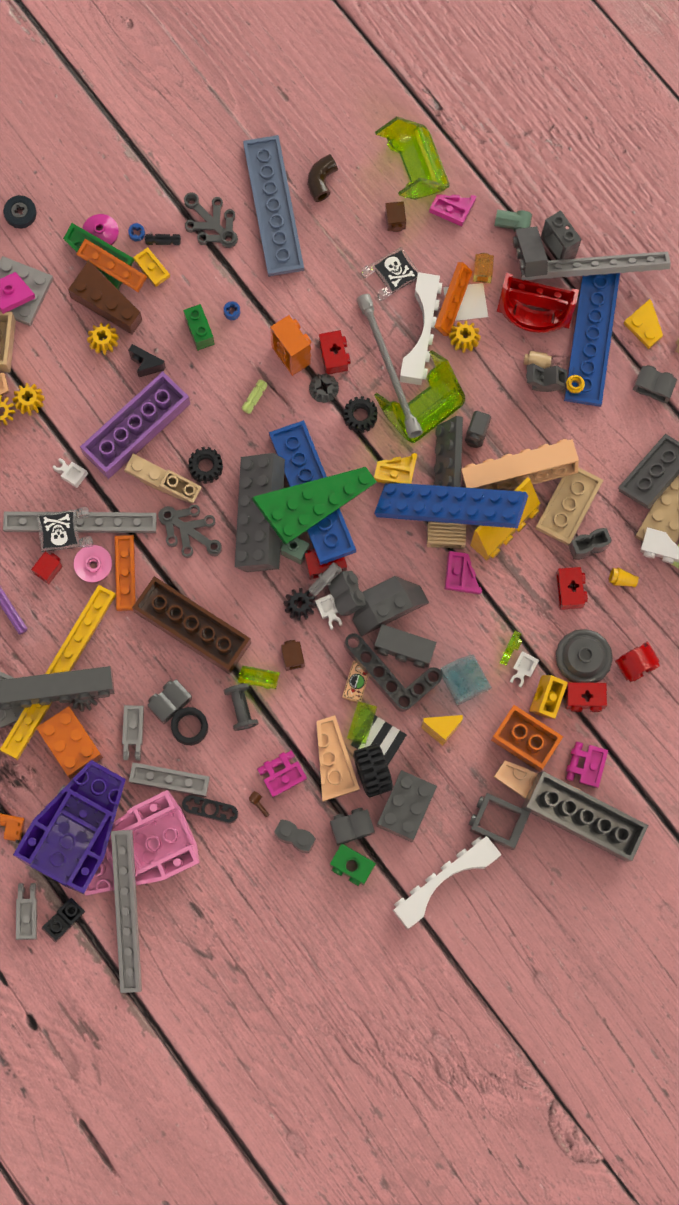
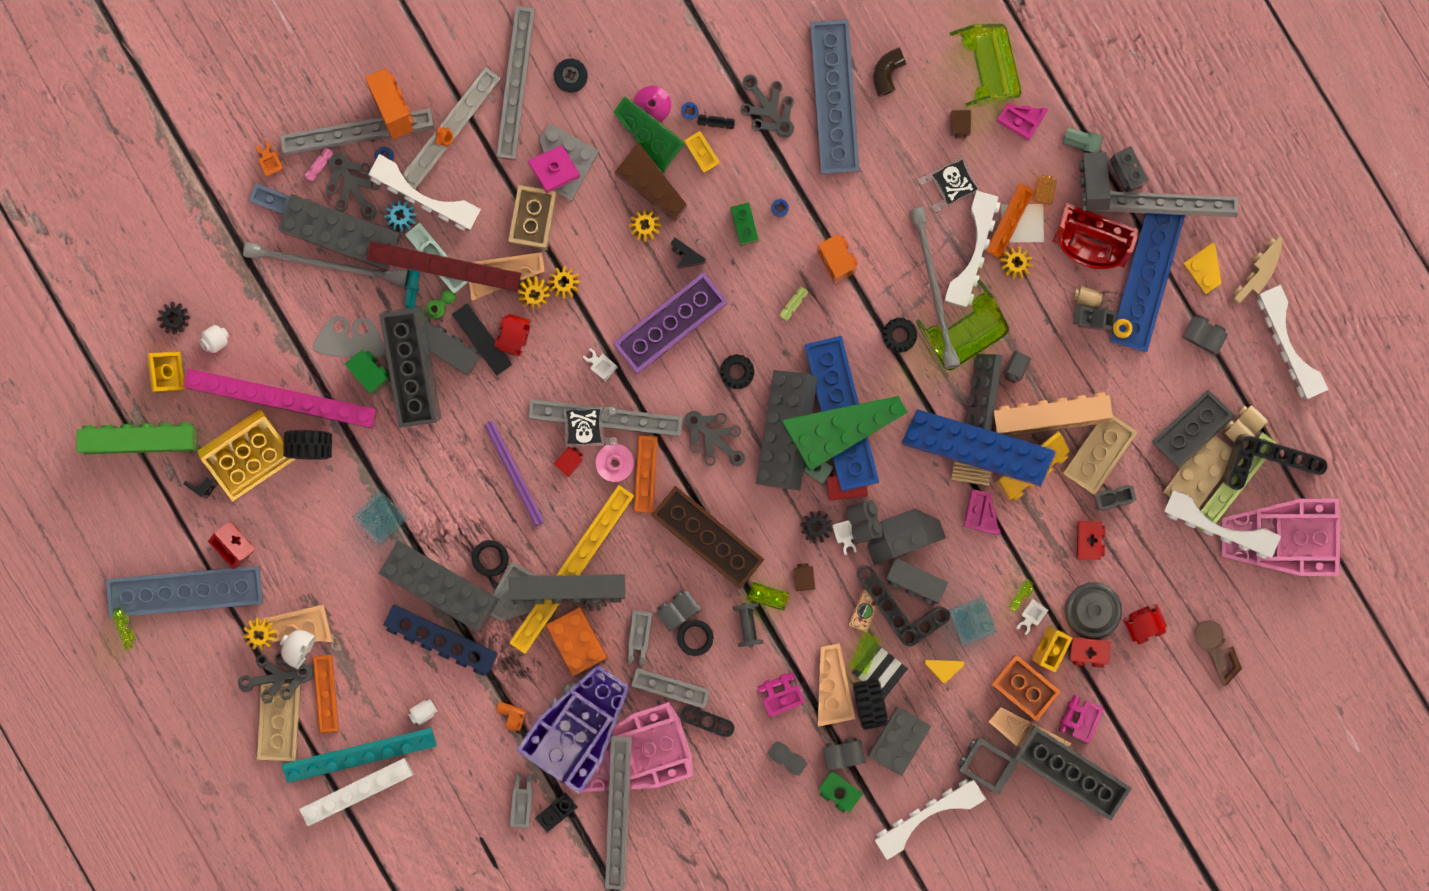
camera: 15 degrees right, 10 degrees up
orange tile [76,239,148,293] -> none
tan slope [124,454,201,504] -> none
reddish brown hand [249,791,270,817] -> none
light grey axle [308,562,342,596] -> none
dark grey gear [309,373,339,403] -> none
red brick [319,330,351,375] -> none
yellow wing [374,453,417,484] -> none
yellow cone [609,567,639,587] -> none

